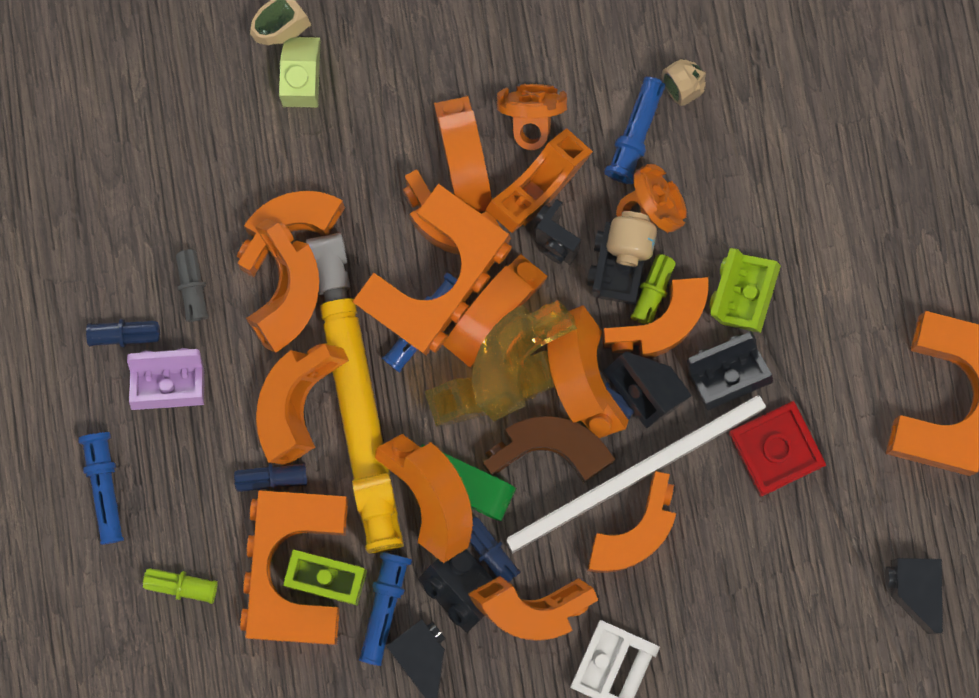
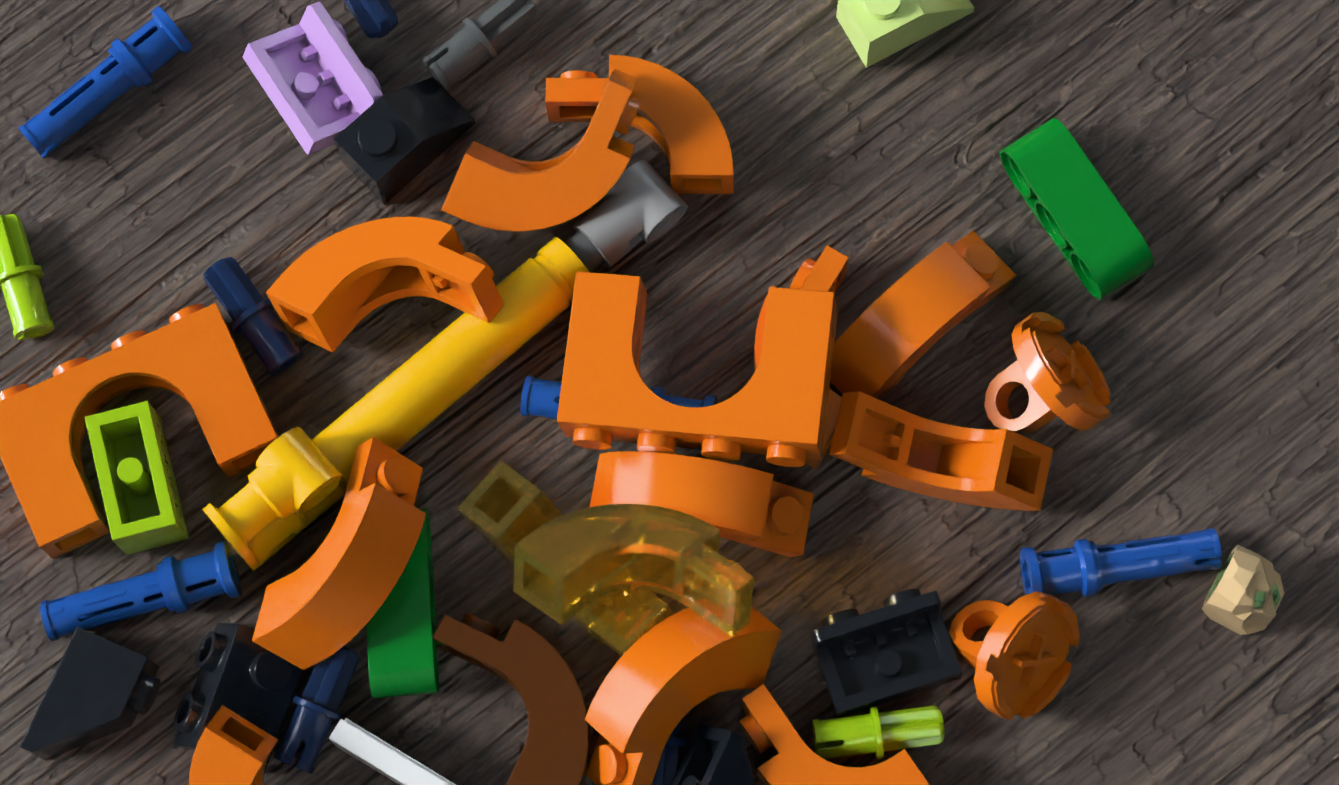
camera: 65 degrees right, 5 degrees down
black bracket [534,199,581,266] -> none
tan head [606,211,657,267] -> none
none -> black slope [334,77,475,205]
none -> green beam [999,118,1154,300]

